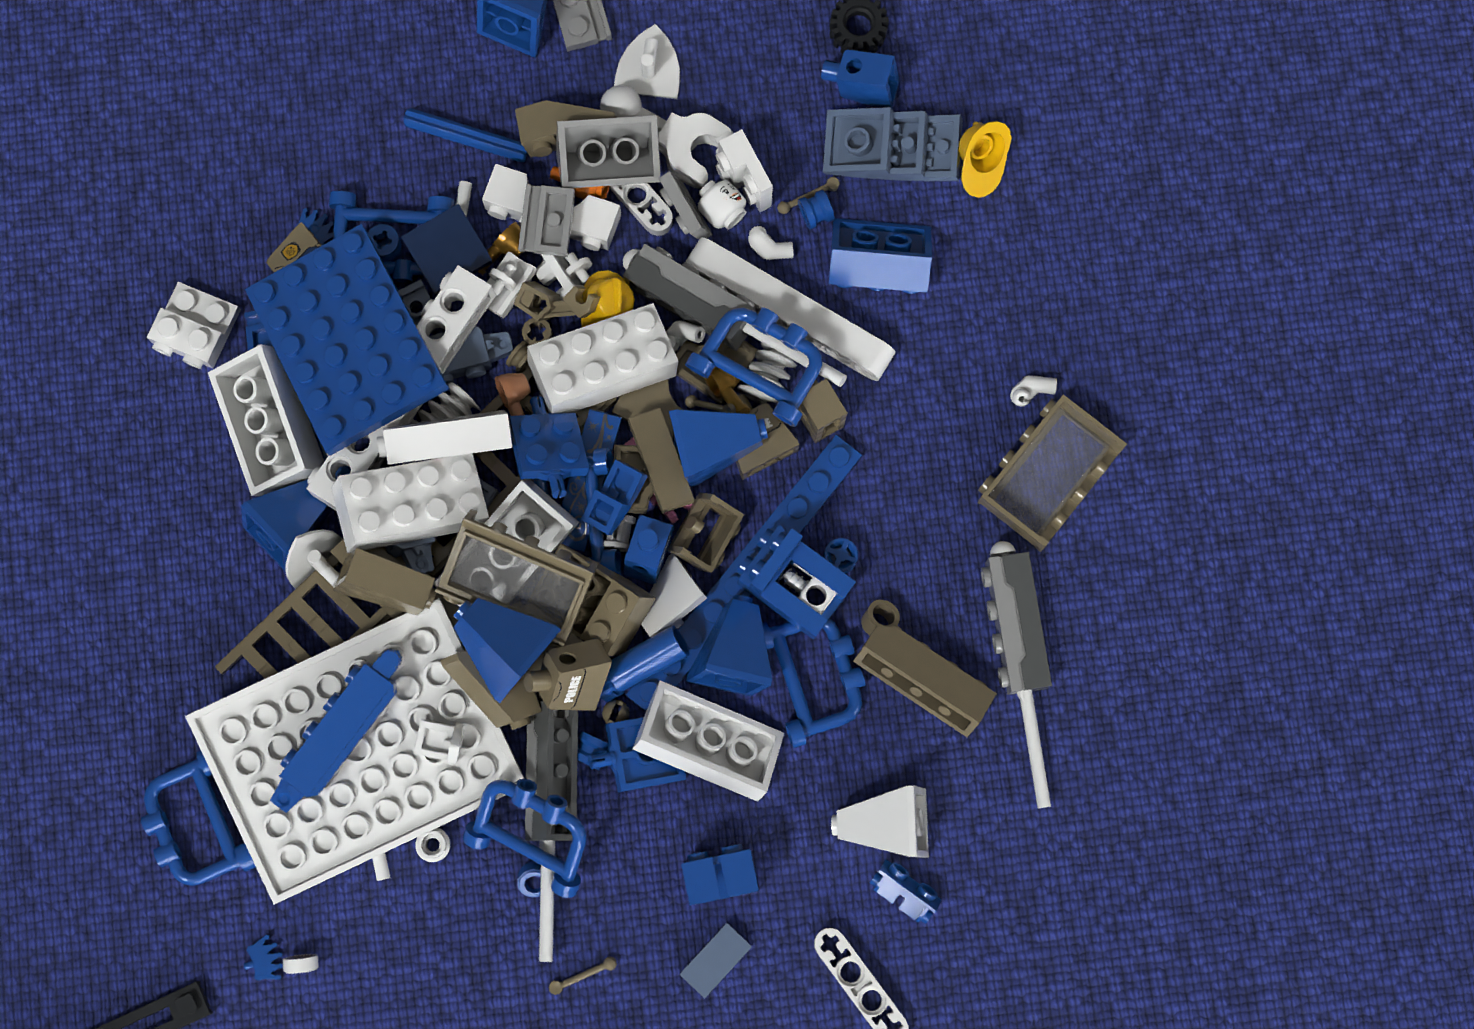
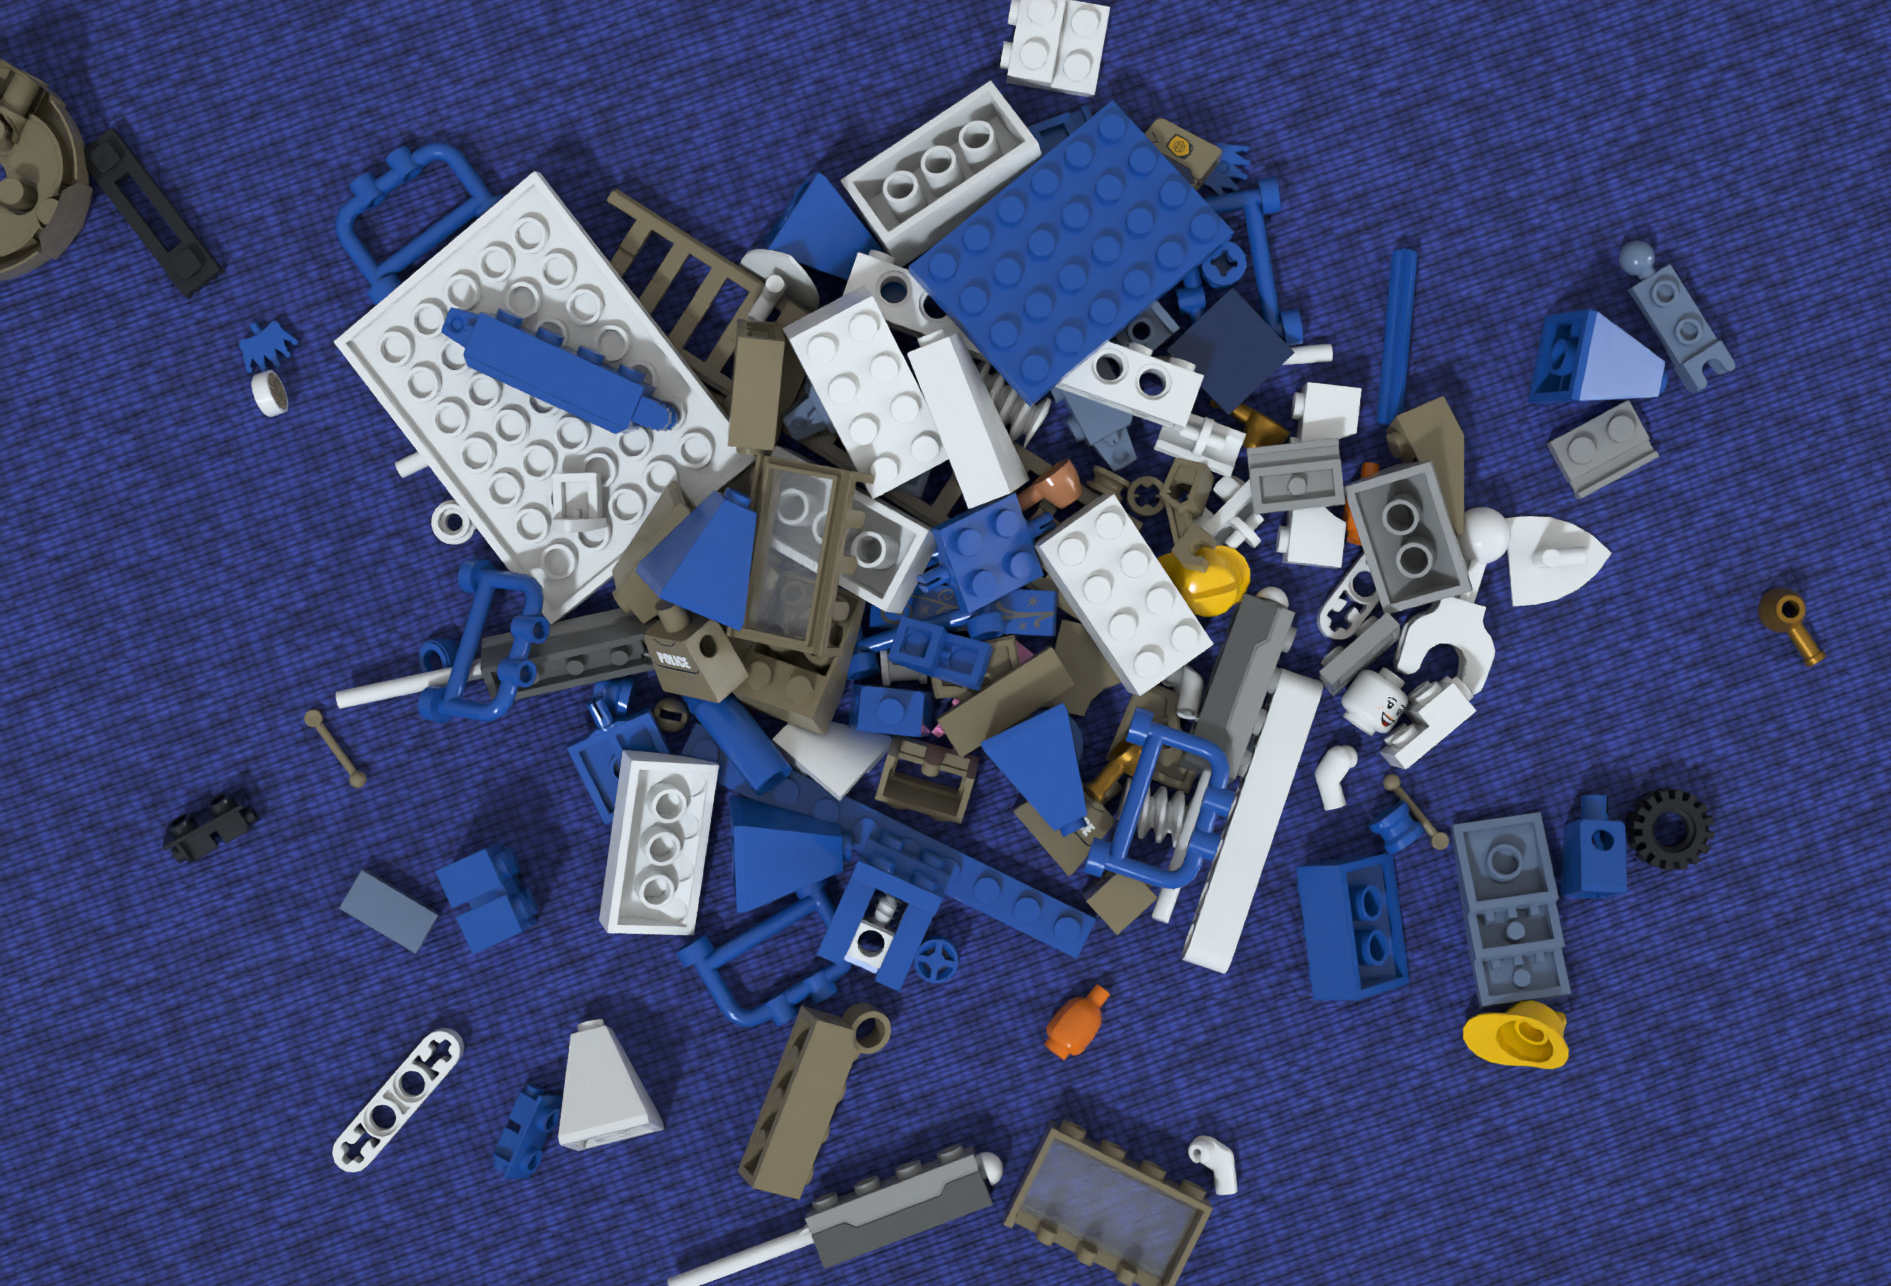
camera: 85 degrees right, 10 degrees up
dark tan hinge [685,395,736,413] -> none
none -> orange plant [1044,984,1110,1061]

